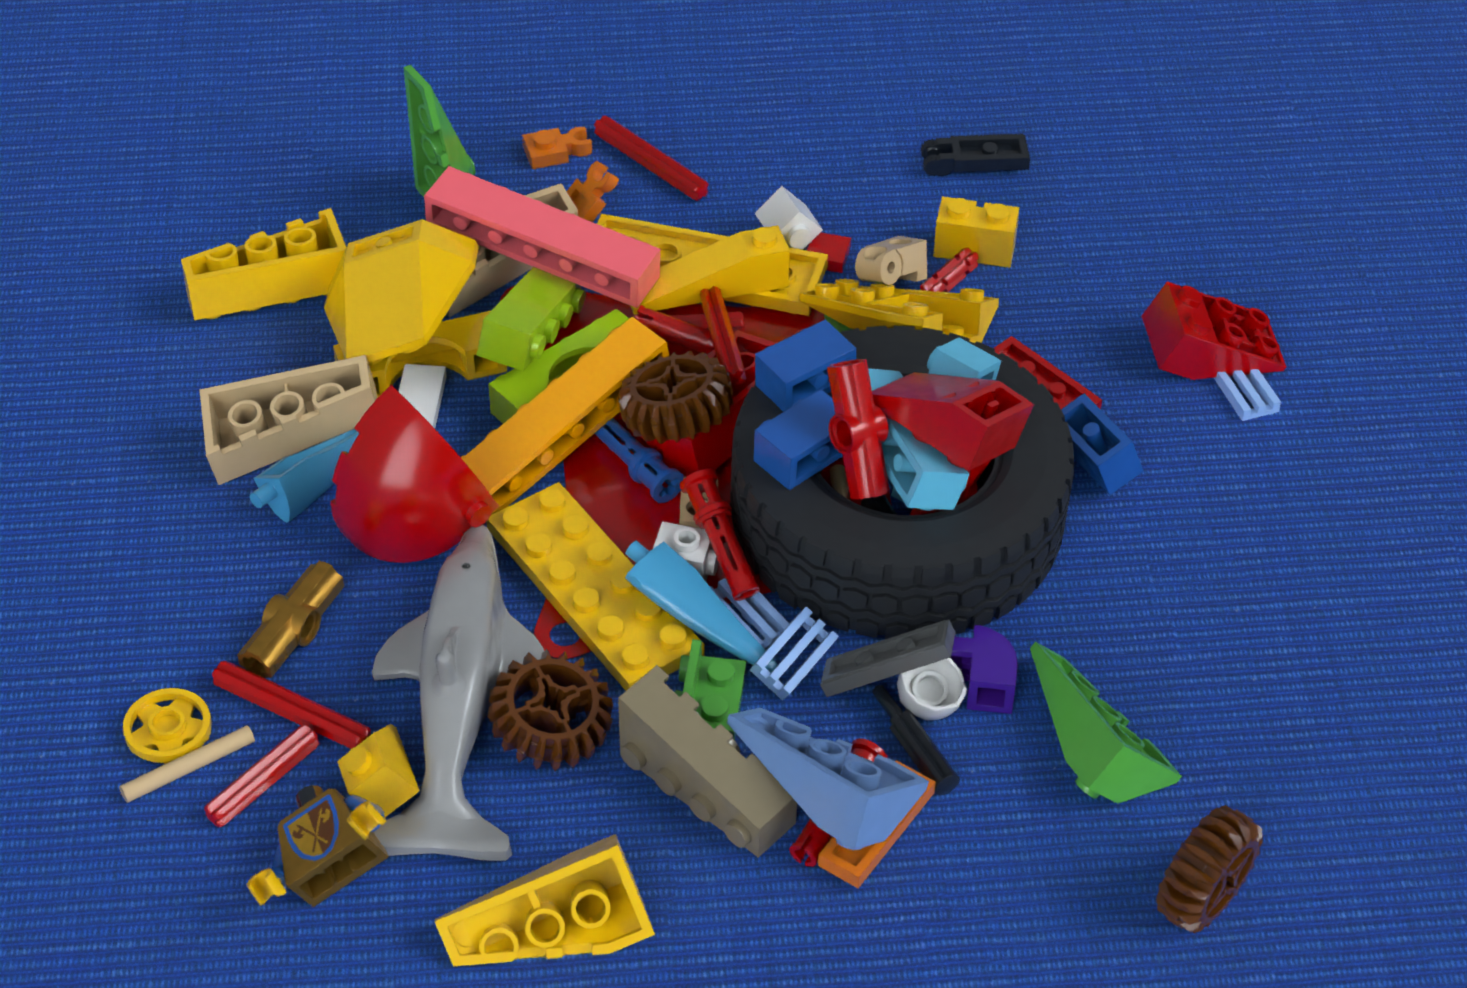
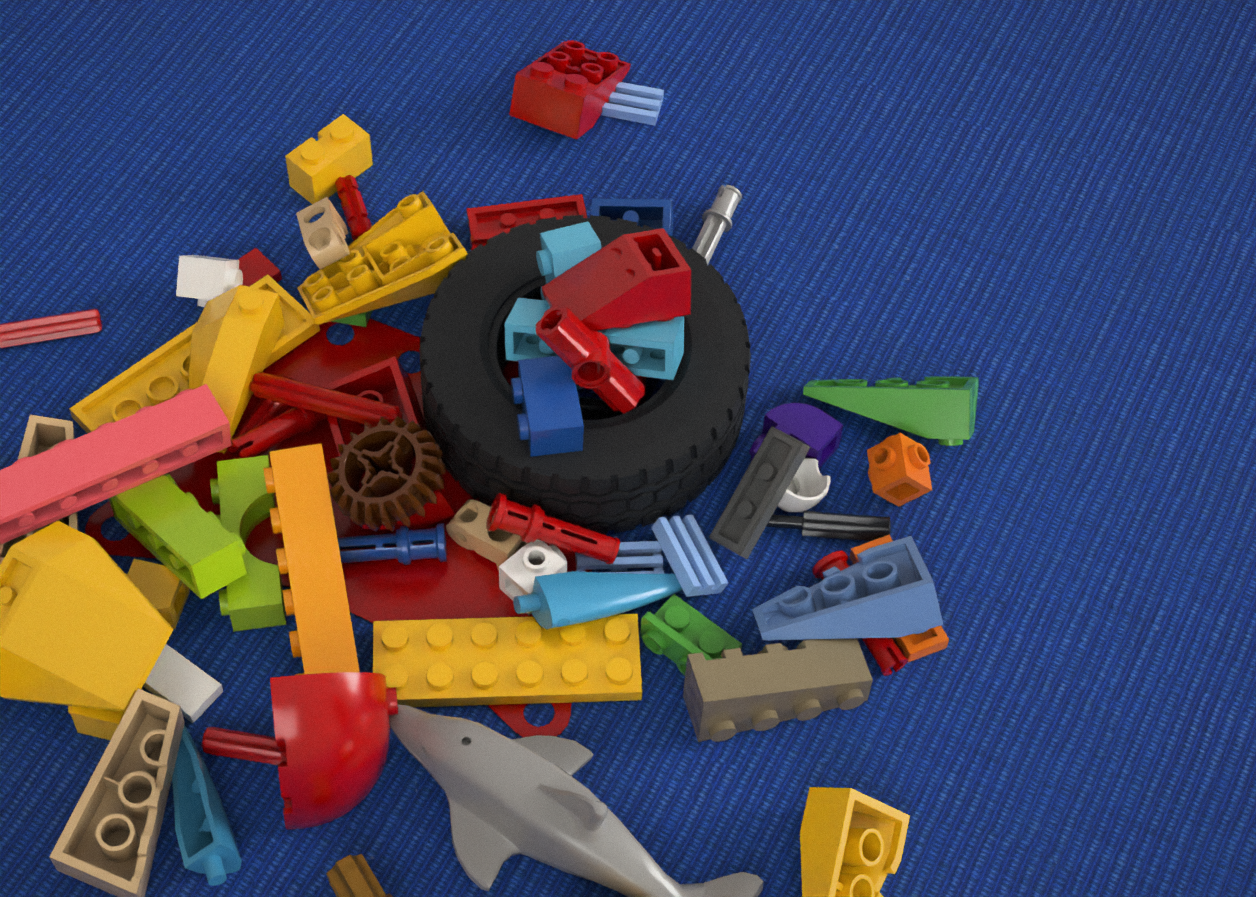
camera: 60 degrees left, 10 degrees up
reddish brown gear [488,649,613,771] -> none
orange plate [566,161,619,222] -> none
blue brick [755,319,856,412] -> none
black hinge [920,134,1030,177] -> none
reddish brown gear [1156,805,1263,934] -> none
none -> light grey axle [692,185,742,265]
none -> orange brick [867,433,932,507]

